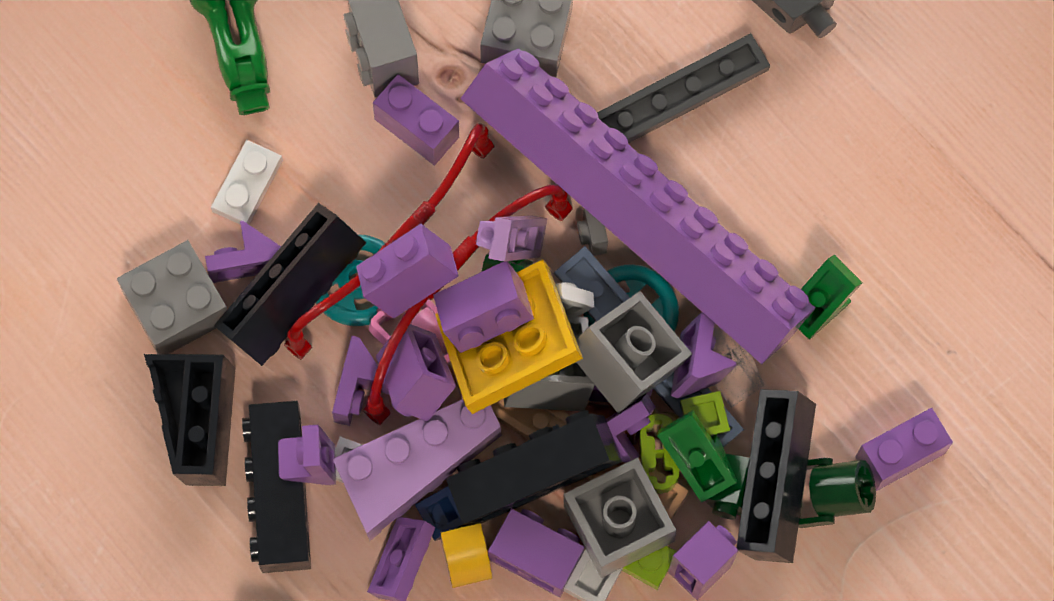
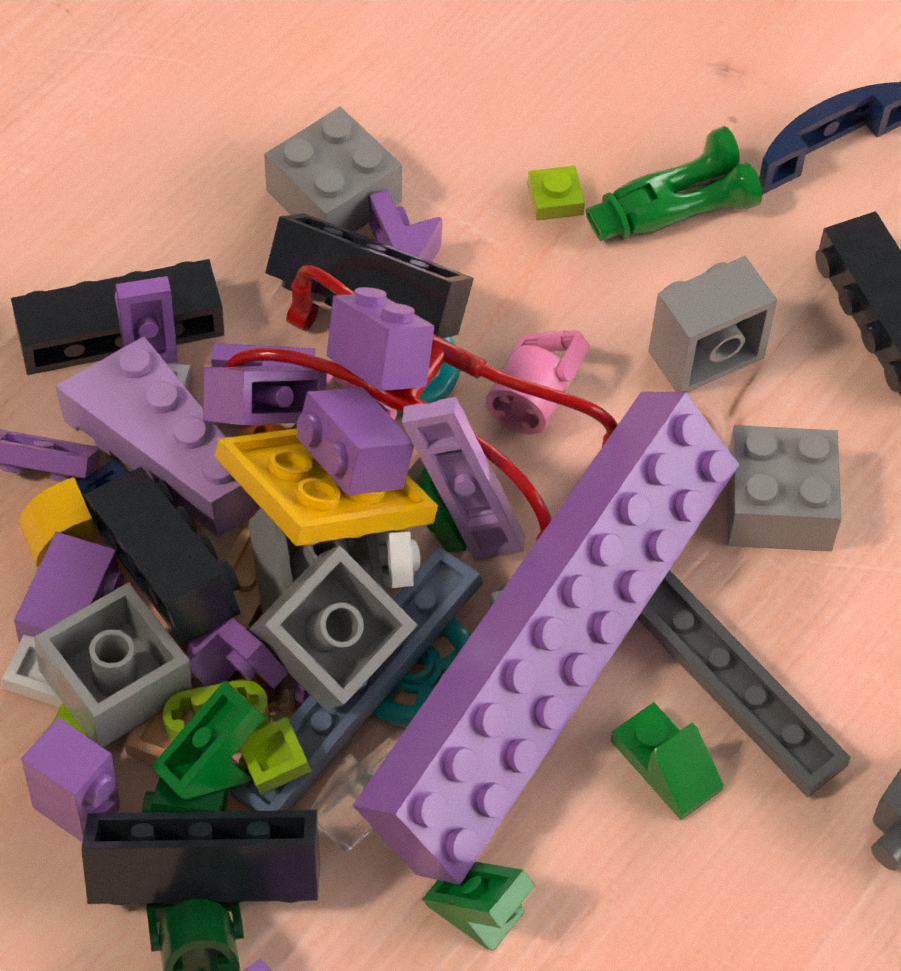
camera: 80 degrees right, 15 degrees down
black wedge [144,354,236,486] -> none
white plate [211,140,283,225] -> none
medium lavender brick [373,74,459,166] -> none
medium lavender slope [671,312,737,398] -> none
none -> bright pink piece [486,330,590,435]
none -> lime plate [527,165,585,221]
none -> green slope [610,702,724,820]

